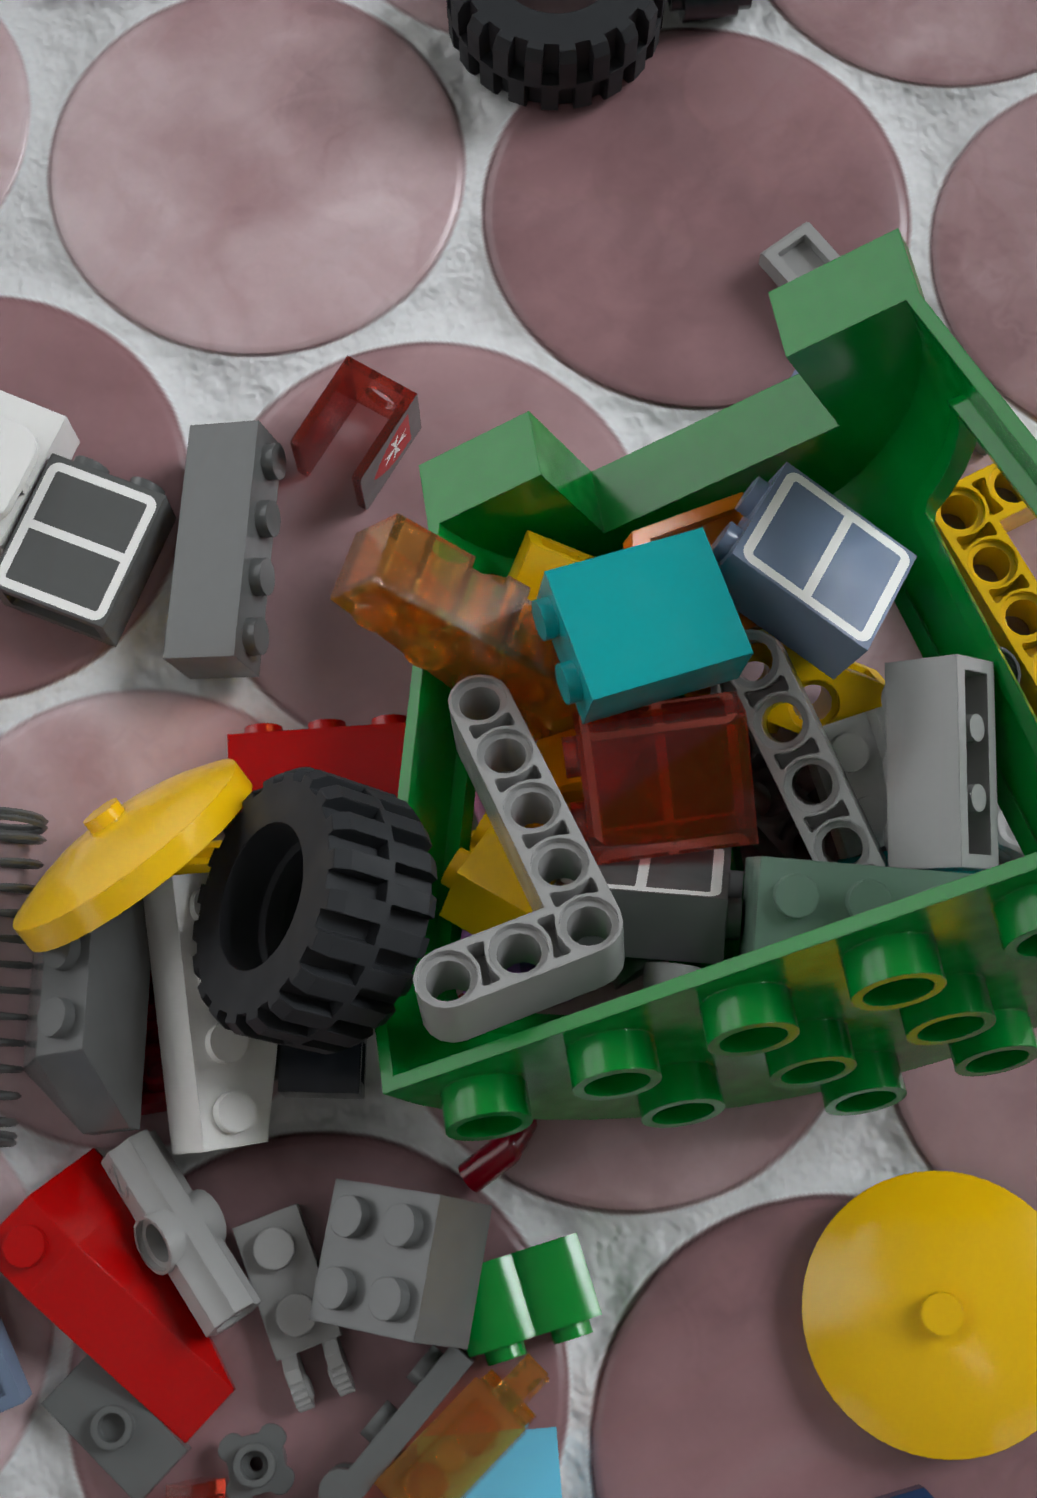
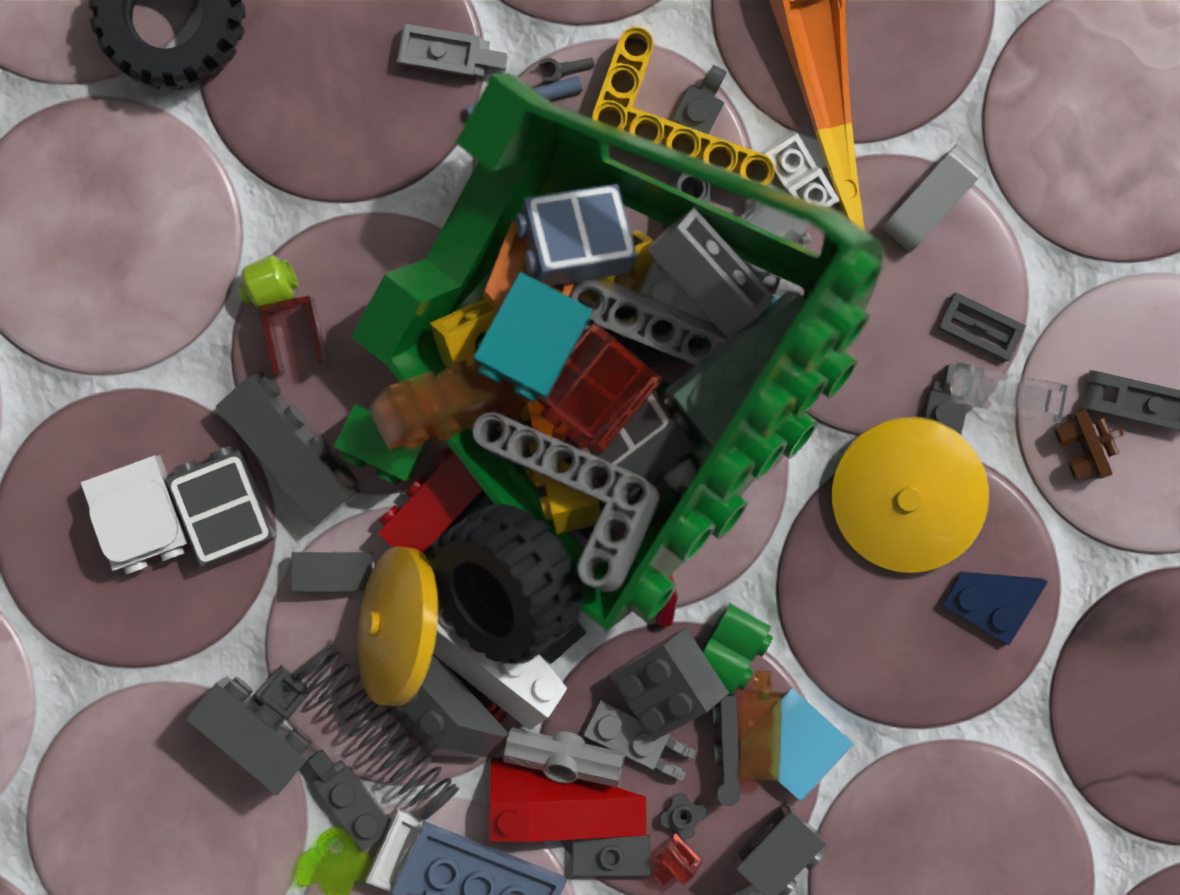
camera: 45 degrees left, 15 degrees up
none -> lime head [238,255,299,312]
none -> dark grey slope [291,552,372,592]
none -> green brick [334,404,431,485]

